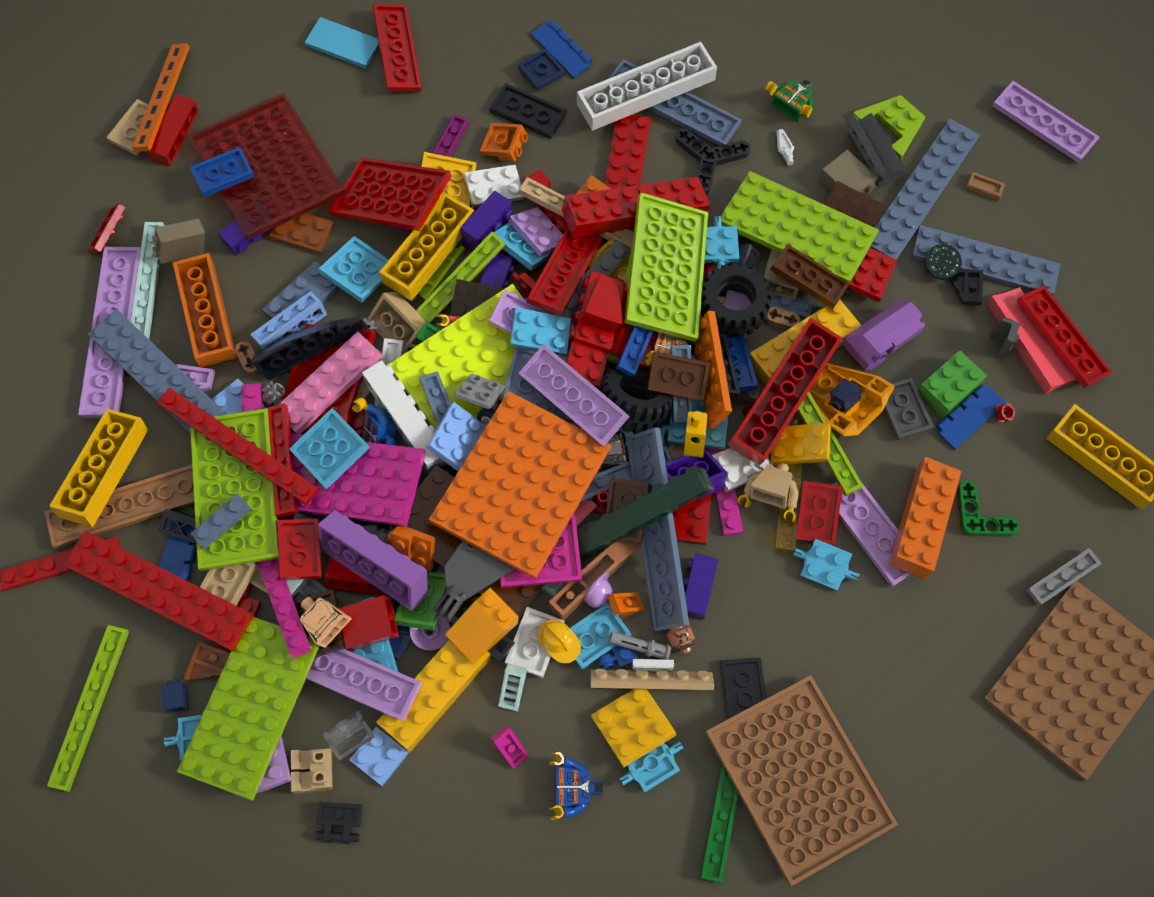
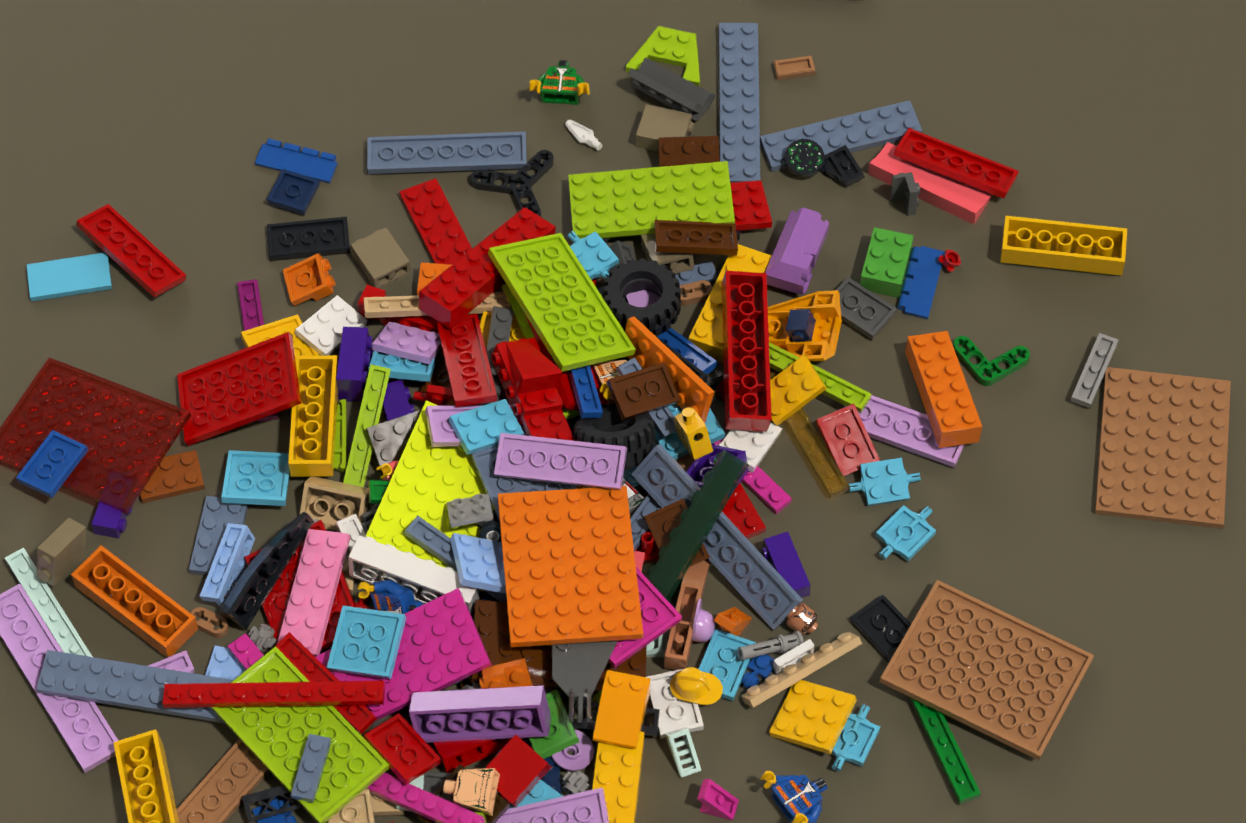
camera: 30 degrees left, 10 degrees down
white brick [577,42,717,131] -> none
tan torso [738,463,799,522] -> none
none -> dark tan brick [351,227,411,288]
none -> light grey gear [562,770,589,795]
none -> medium azure plate [875,505,936,561]

